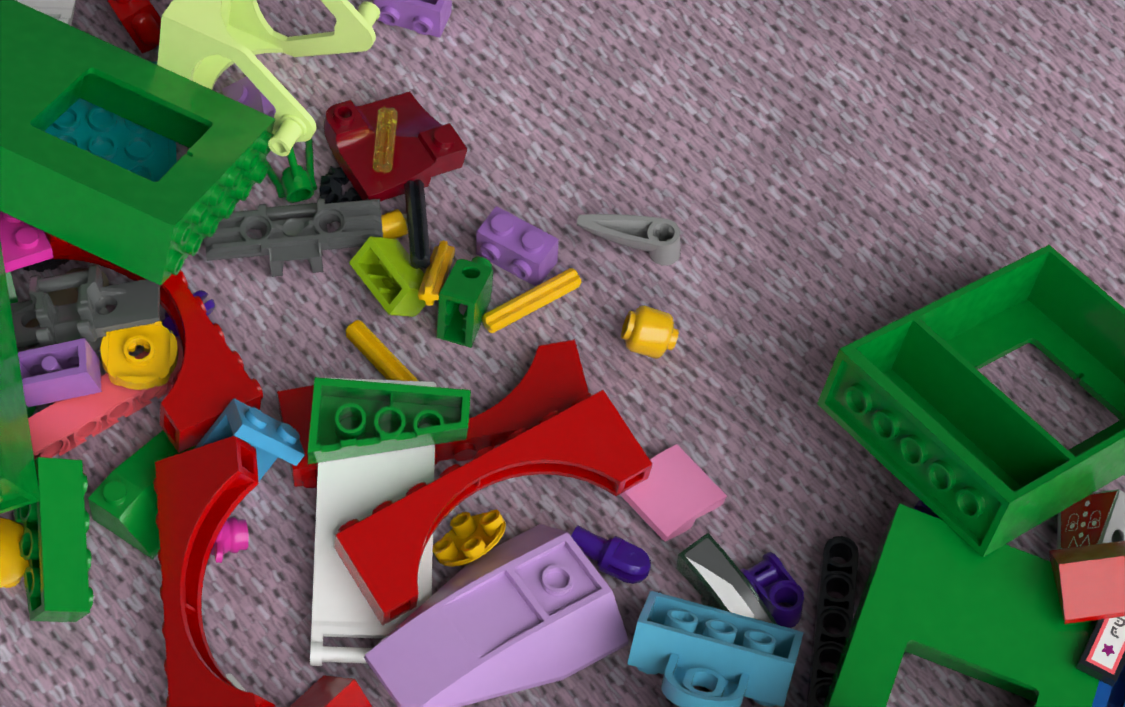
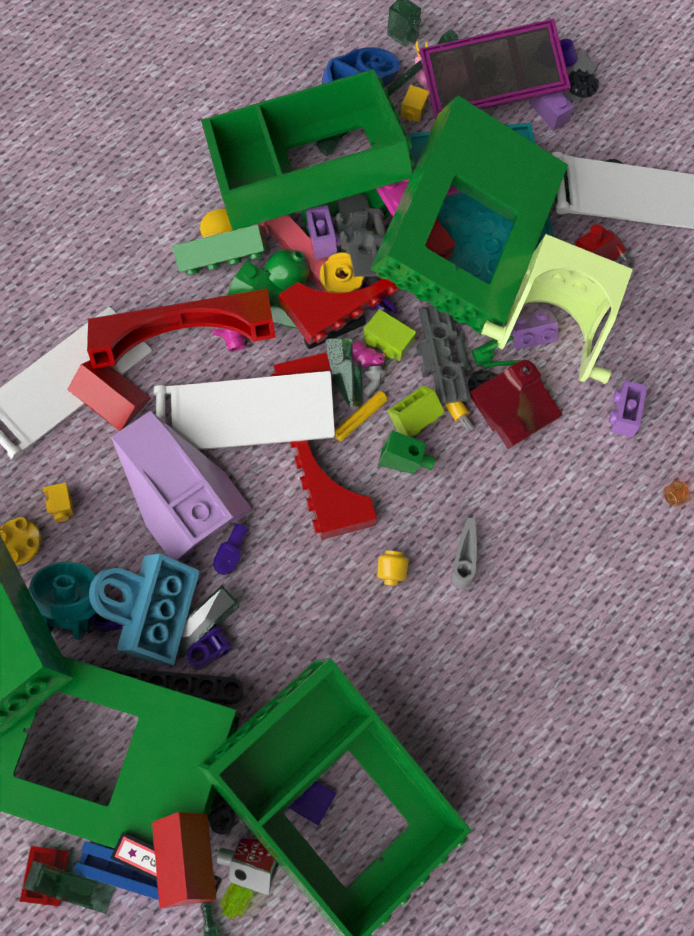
camera: 85 degrees right, 10 degrees up
dark azure bracket [194,398,305,481] -> none
green wedge [308,377,471,464] -> none
red arch [334,390,653,626] -> none
clear yellow axle [373,107,398,173] -> none
black axle [404,179,431,269] -> none
yellow axle [418,240,455,306] -> none
yellow dish [433,510,506,567] -> none
medium lavender brick [476,206,559,286] -> none
yellow axle [482,268,582,333] -> none
bright pink slope [620,444,727,542] -> none
none -> green cylinder [264,249,310,291]
none -> clear green slope [326,338,363,407]
none -> dark pink animal [346,340,386,376]
none -> light grey plate [362,366,387,397]
none -> lime brick [363,309,417,362]

